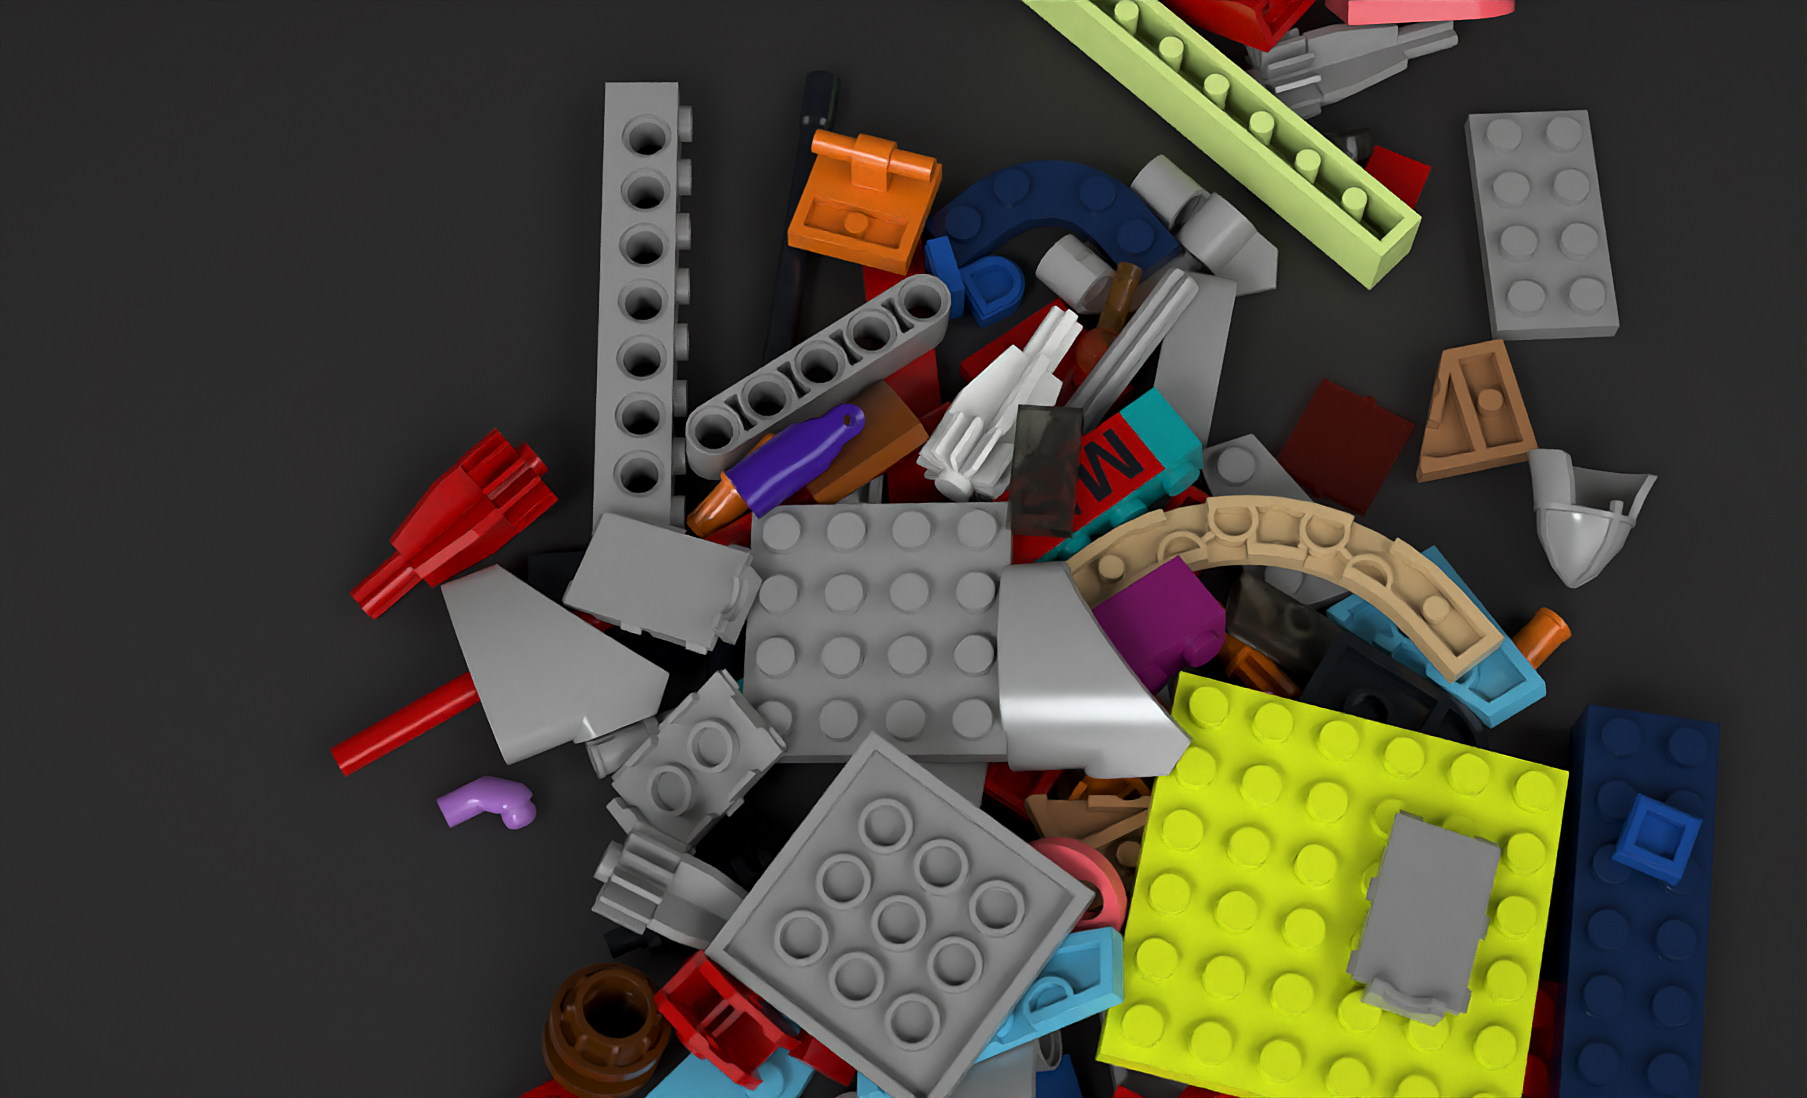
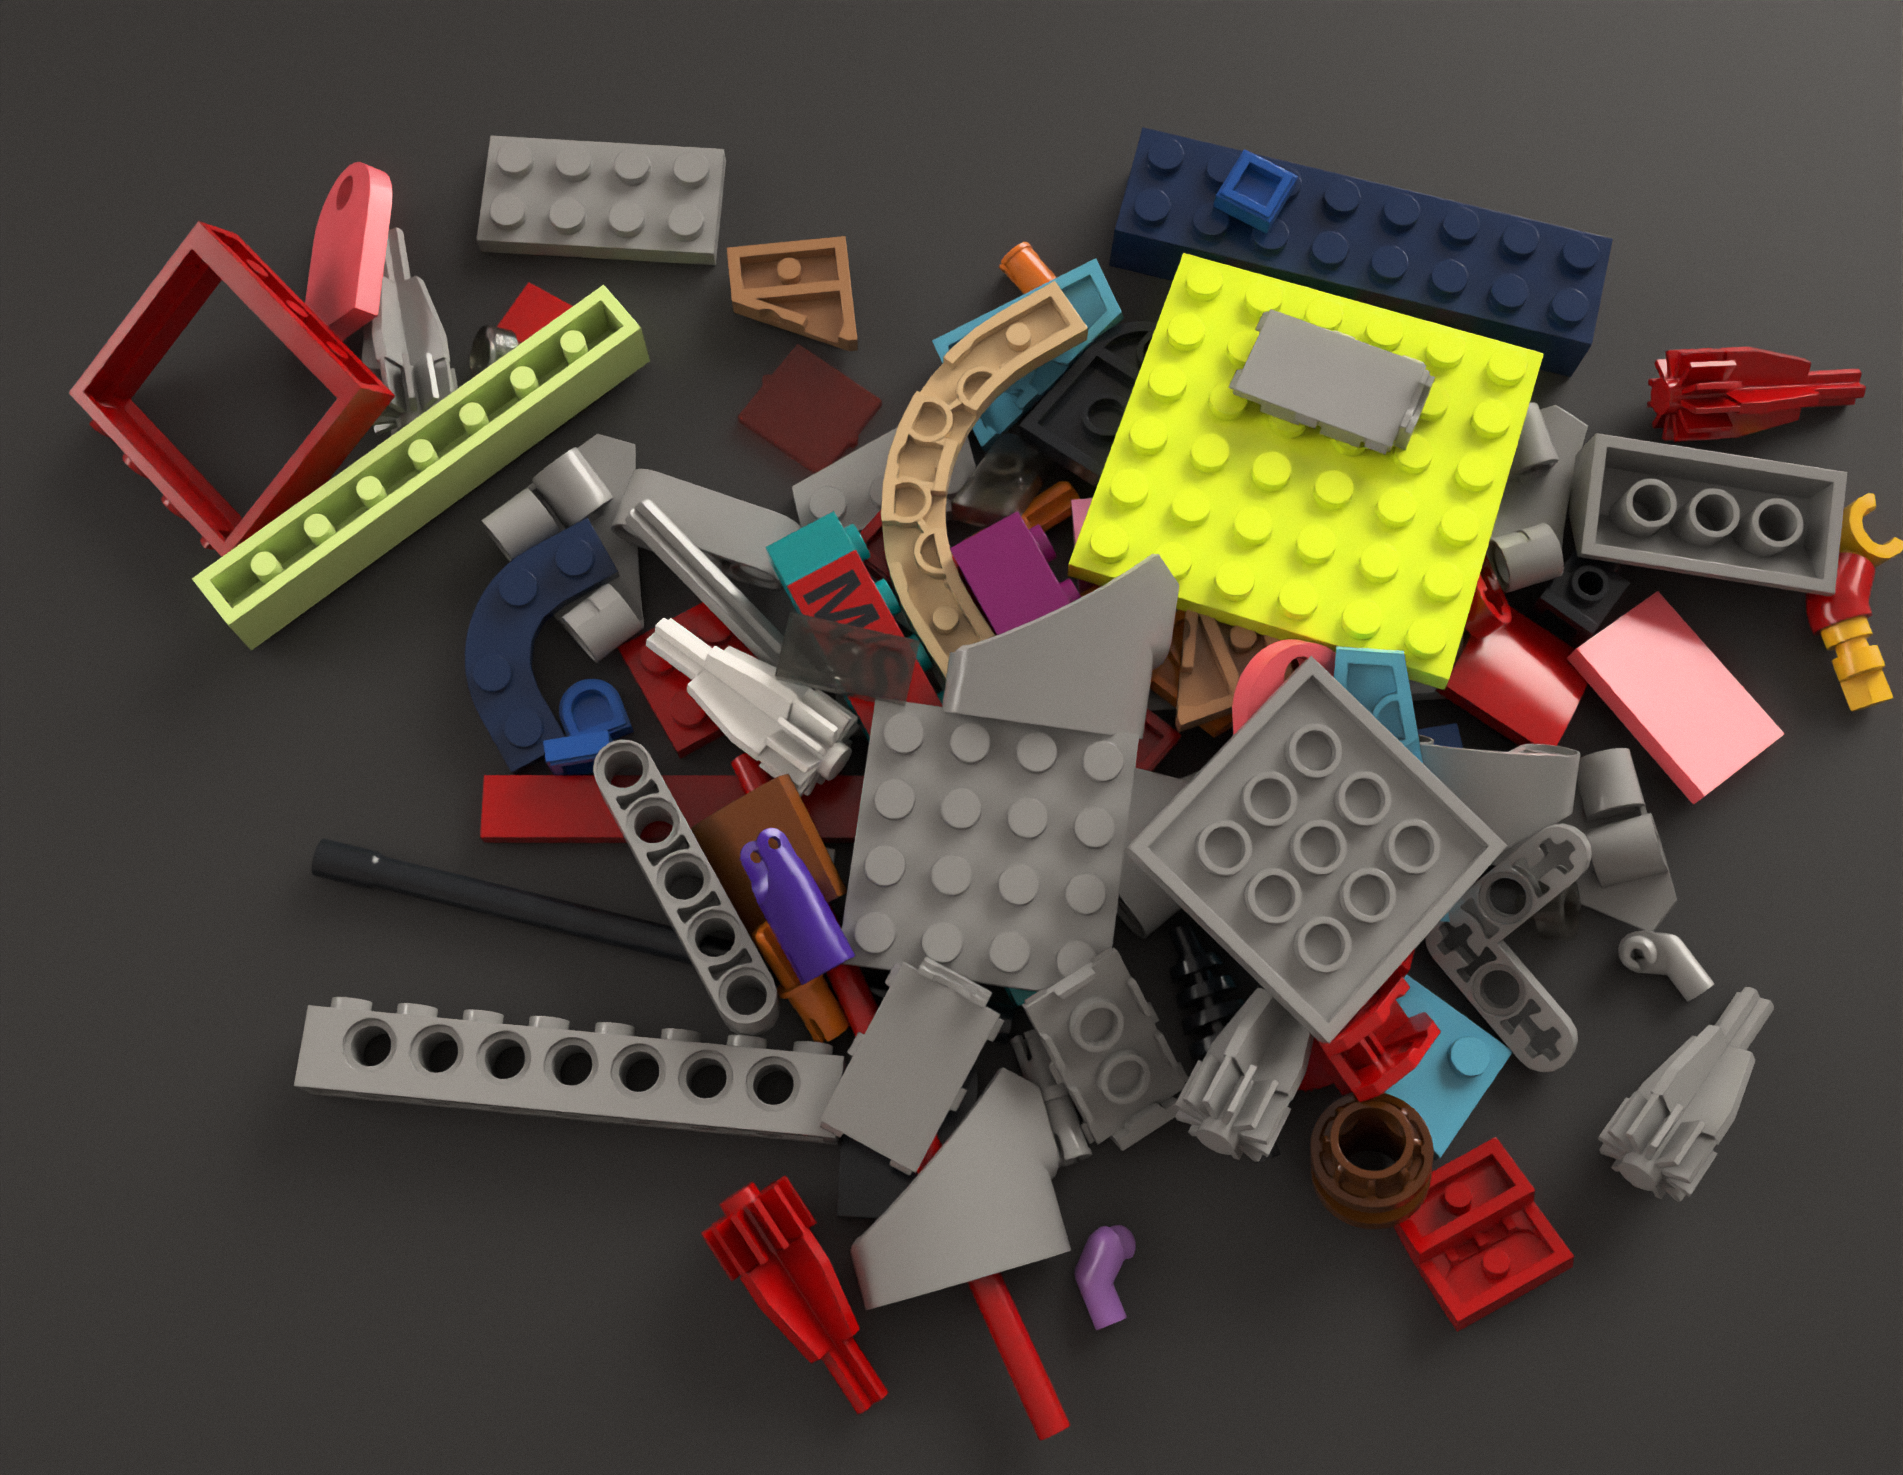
camera: 85 degrees left, 5 degrees up
orange plate [787,129,942,276] -> none
clear orange bar [1076,262,1142,374] -> none
light grey helmet [1527,449,1658,588] -> none

